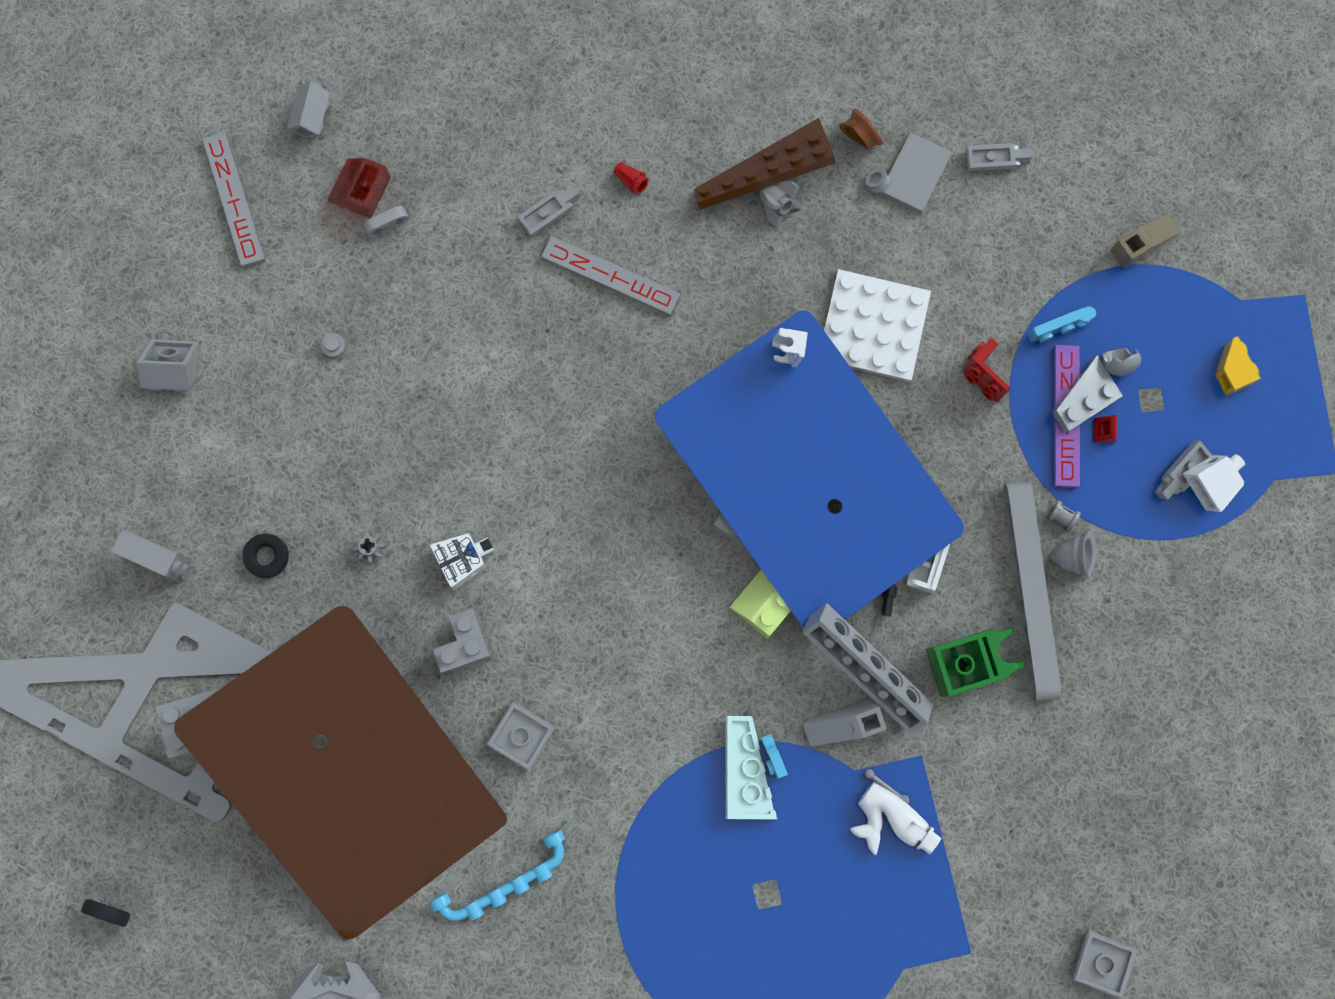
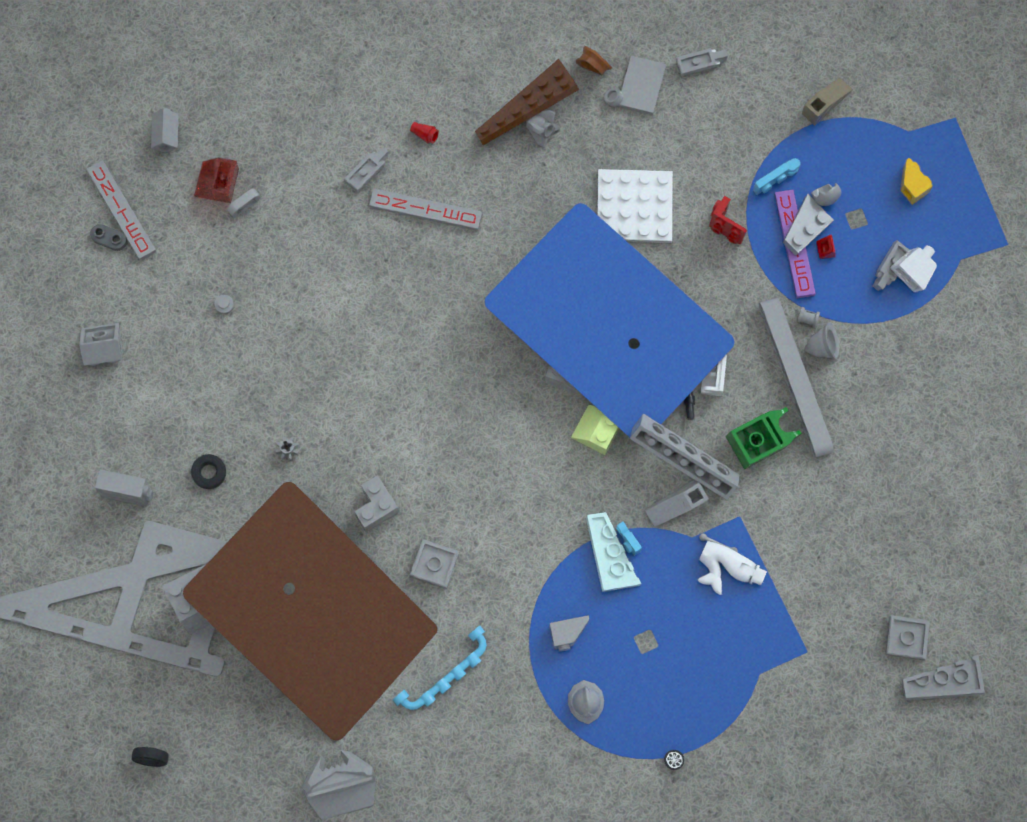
camera: 10 degrees left, 5 degrees down
torso [430,534,494,591] -> none
white hinge [772,328,808,368] -> none
none -> dark grey plate [90,224,127,251]
none -> light grey slope [549,615,589,651]
none -> light grey piece [568,680,604,724]

